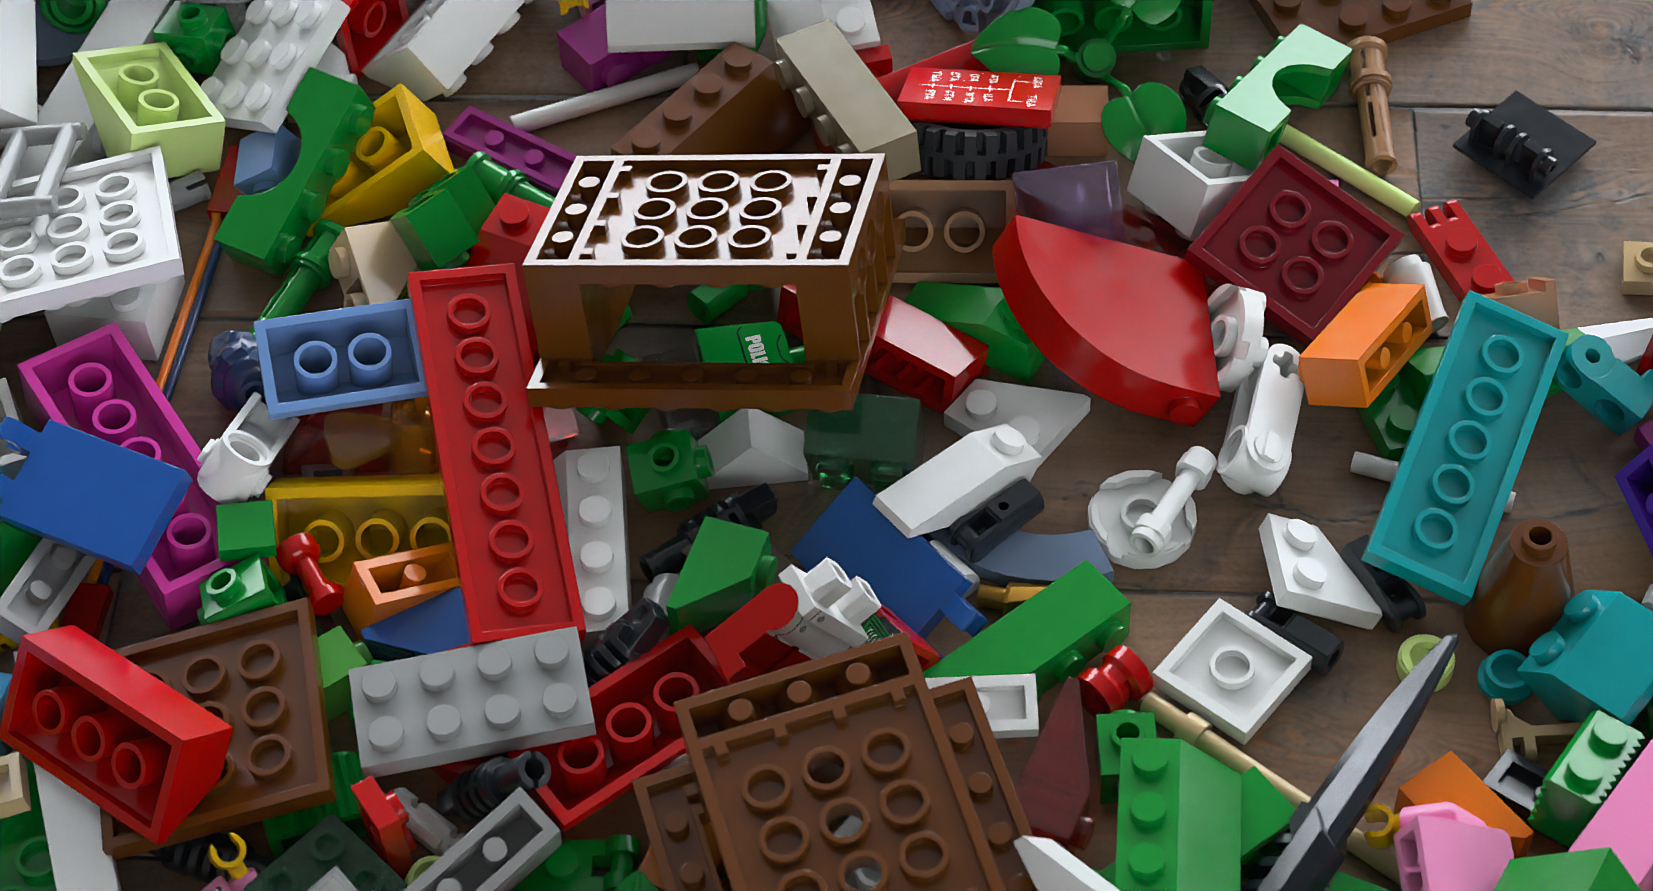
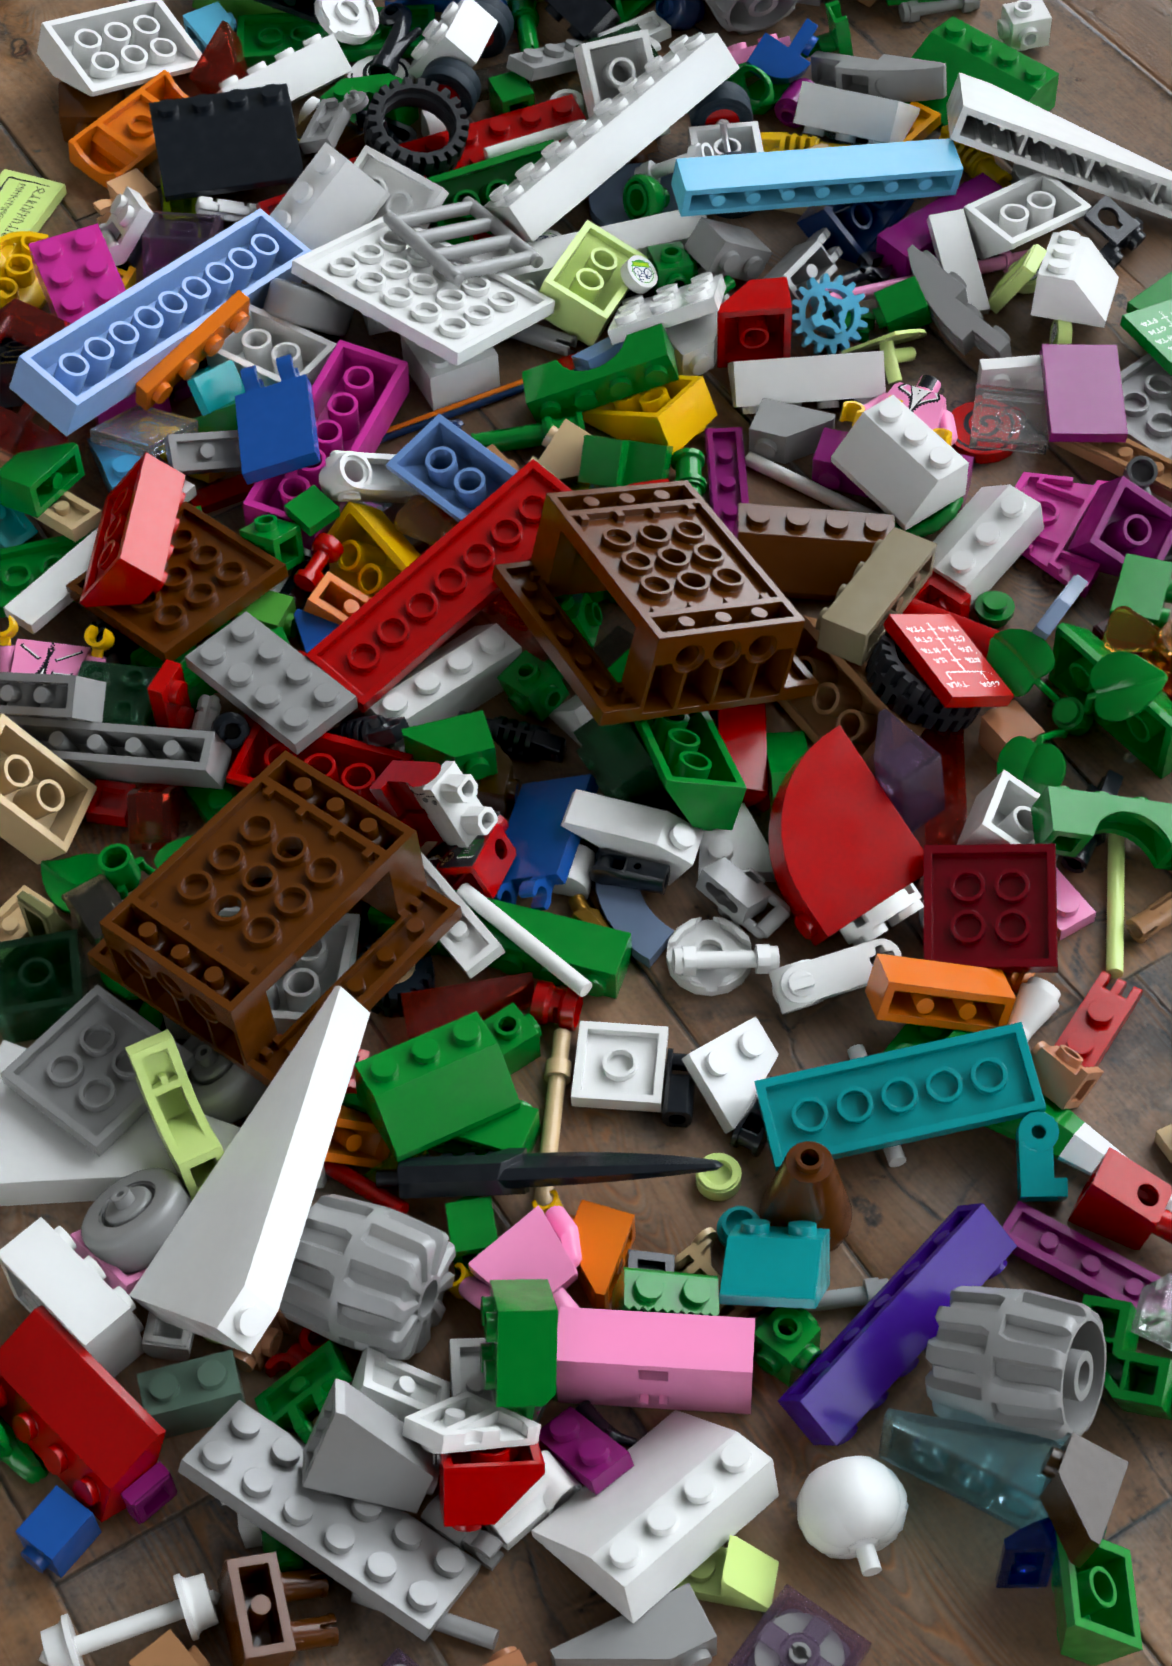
camera: 55 degrees right, 0 degrees up
none -> white bar [457,883,592,997]
none -> white tile [620,255,658,294]
none -> green slope [634,711,747,831]
none -> light grey piece [696,856,790,939]
none -> light grey slope [749,398,836,464]
none -> green plate [974,591,1015,628]

